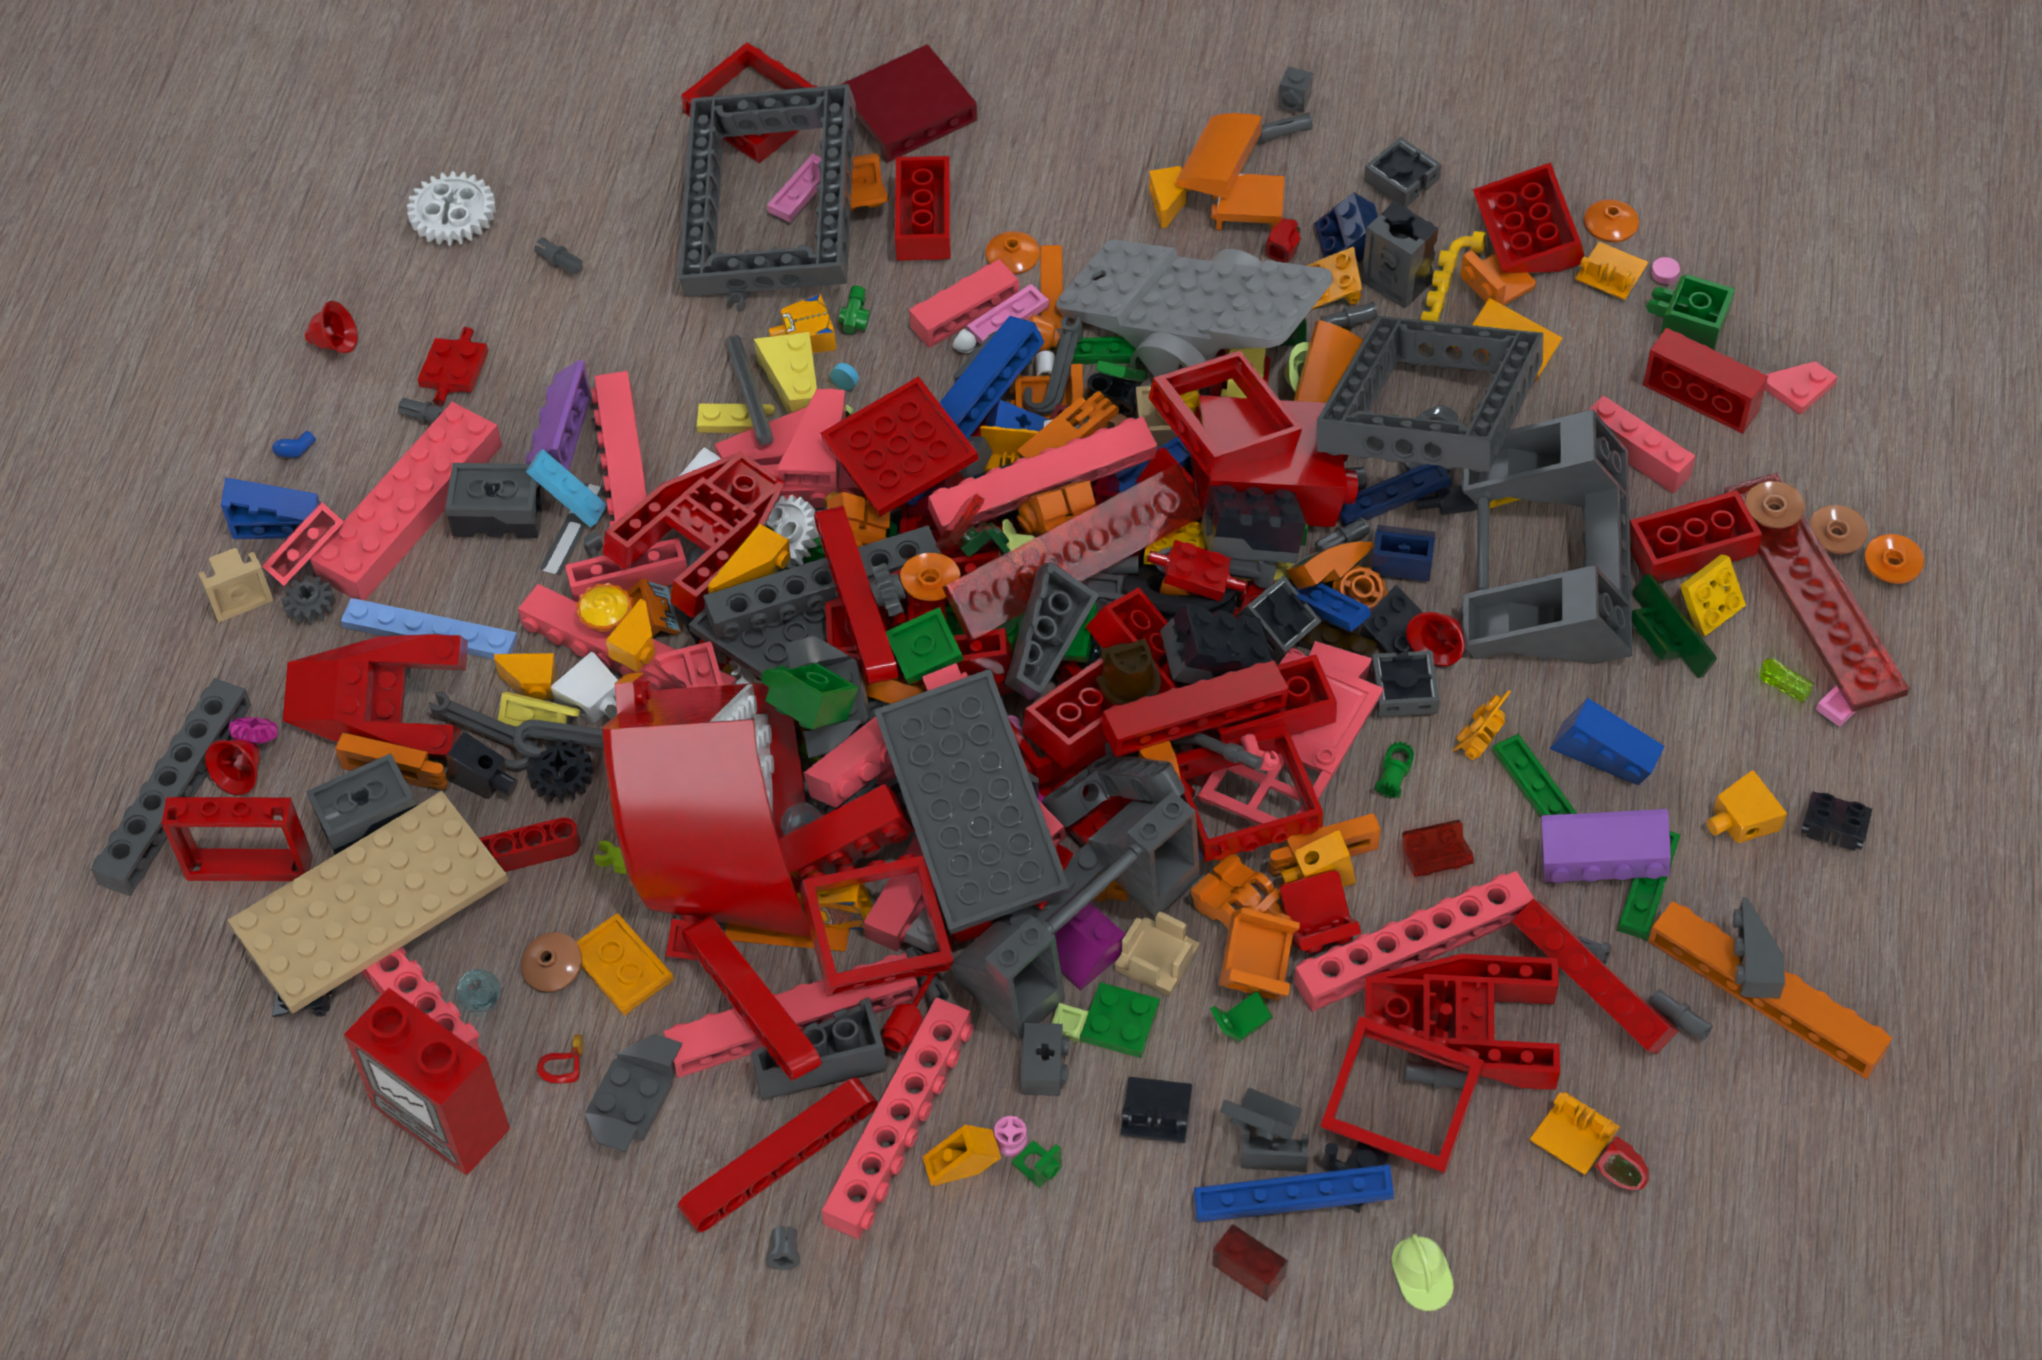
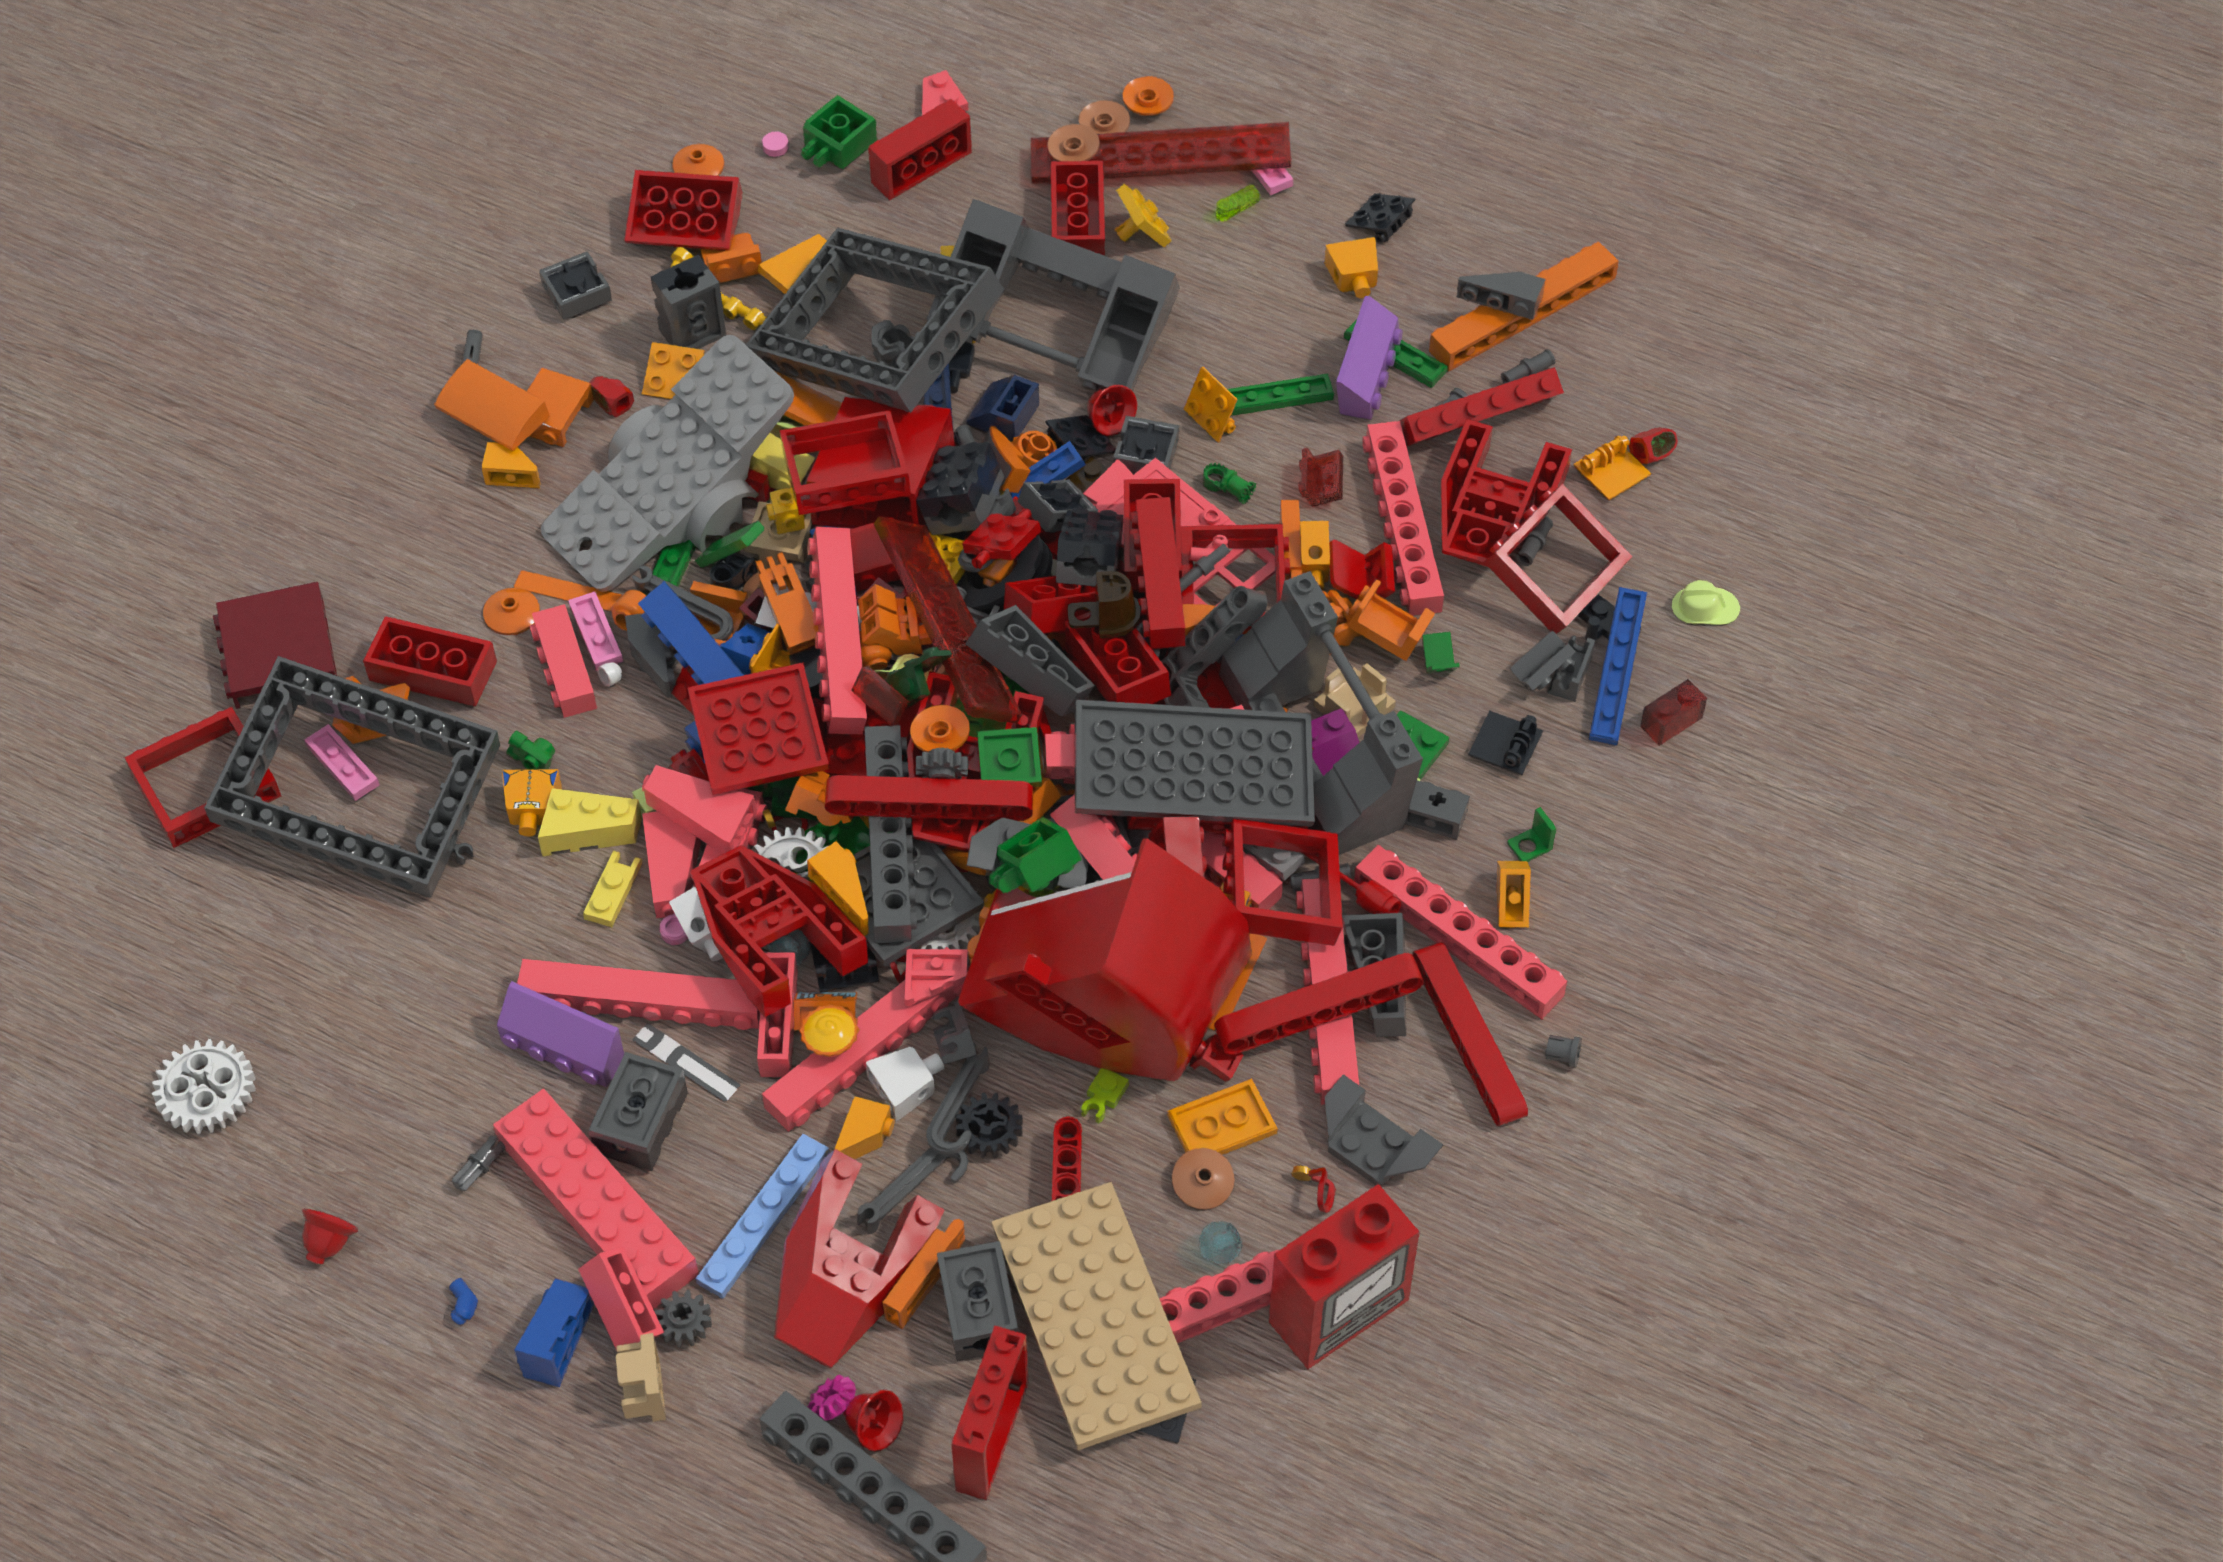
camera: 75 degrees left, 0 degrees up
red plate [417,326,489,406] -> none
black torso [447,732,518,799] -> none
light yellow hinge [498,691,580,727] -> none
medium azure plate [526,449,607,528] -> none
dark grey axle [534,238,583,274] -> none
dark grey hand [584,532,603,558] -> none
light orange slope [606,599,656,672] -> none
dark grey axle [726,335,773,446] -> none
medium azure tile [830,363,859,391] -> none
bright pink wheel [994,1116,1027,1156] -> none
dark grey brick [1278,66,1313,113] -> none
dark blue slope [1314,192,1378,262] -> none
blue wedge [1549,698,1665,785] -> none
light orange hinge [1575,242,1649,300] -> none
coral brick [1587,395,1696,494] -> none
dark green bracket [1632,574,1717,678] -> none

